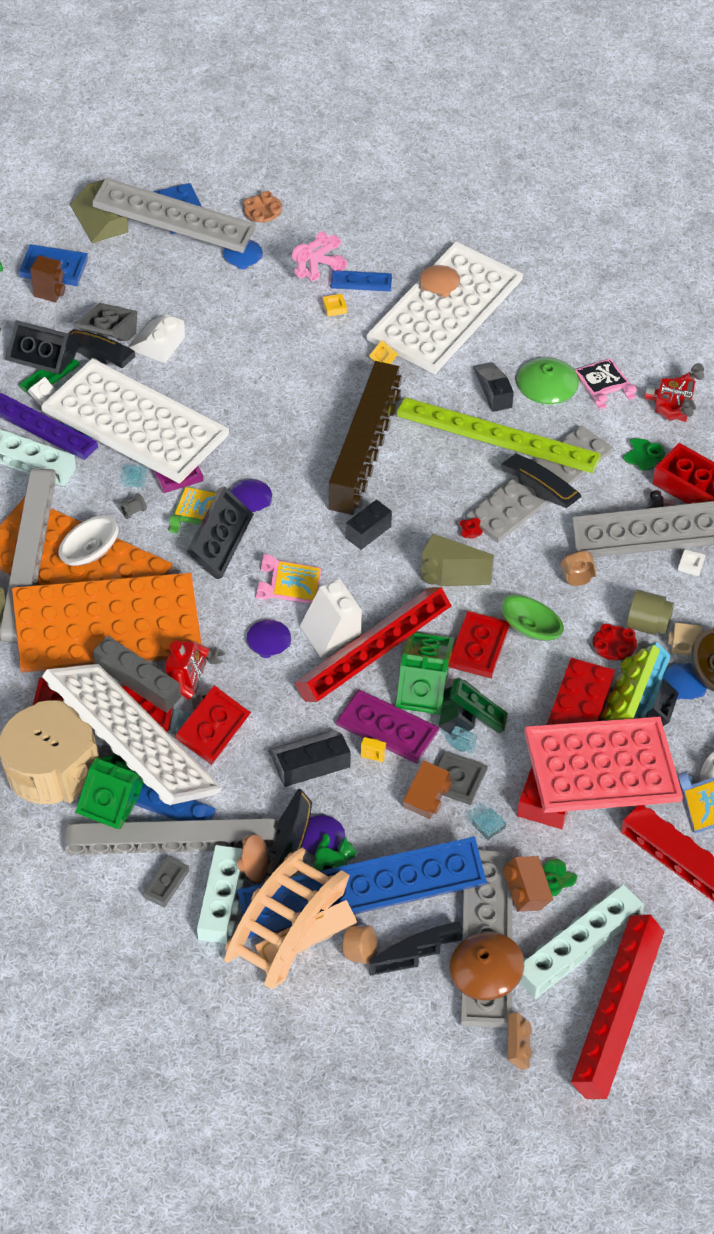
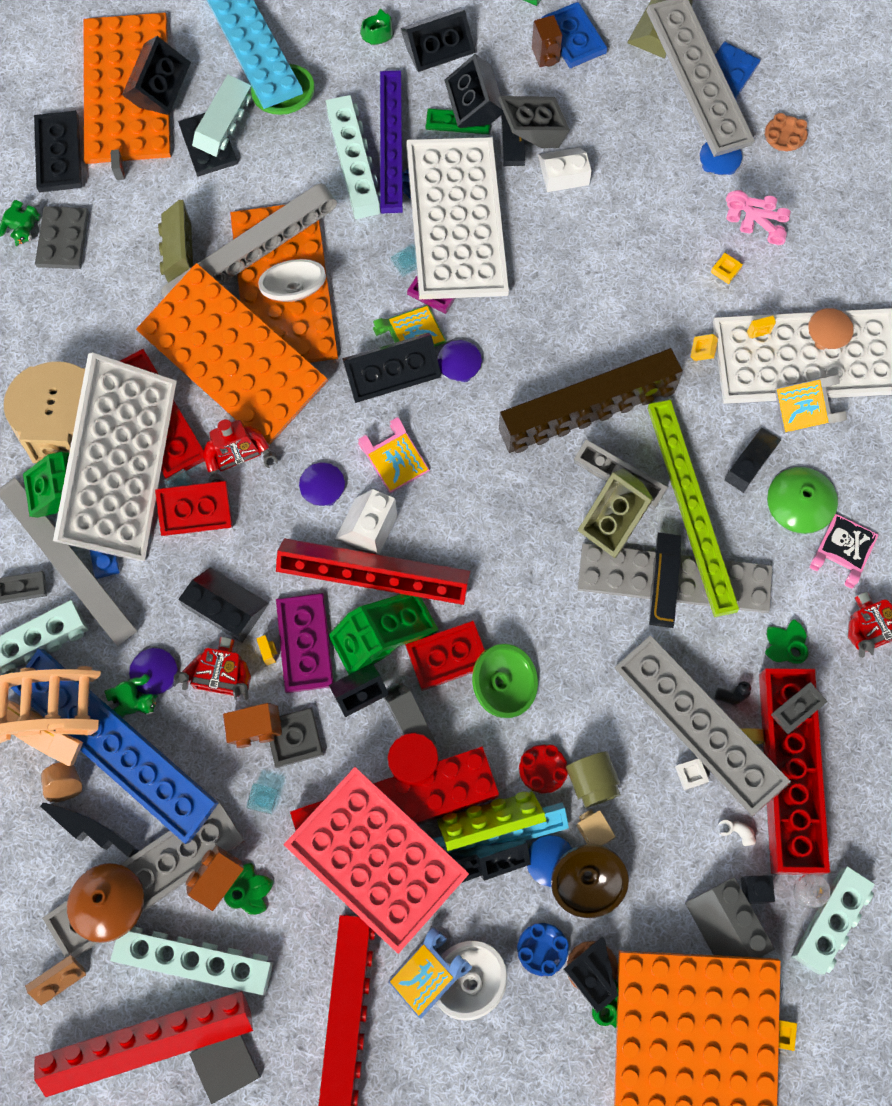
camera: 55 degrees right, 20 degrees up
white plate [28,377,56,407] -> none
dark grey brick [93,636,181,713] -> none
dark grey bush [118,493,147,519] -> none
nougat dish [238,835,270,883] -> none
black slope [265,788,313,877] -> none
blue tile [331,270,392,292] -> none
black brick [346,499,392,550] -> none
olive slope [421,534,494,586] -> none
dark green tile [450,677,508,733] -> none
clear light blue plate [451,726,477,754] -> none
red plate [459,518,483,539] -> none
medium nougat hair [560,551,597,586] -> none
none -> torso [173,637,251,700]
none -> dark grey tile [189,1035,261,1104]
none -> dark grey slope [383,683,436,744]
none -> red tile [387,733,439,785]
none -> light grey brick [574,439,668,510]
none -> olive slope [577,469,653,558]
none -> yellow tile [747,316,776,339]
none -> dark grey plate [771,682,828,734]
none -> flag [775,375,847,434]

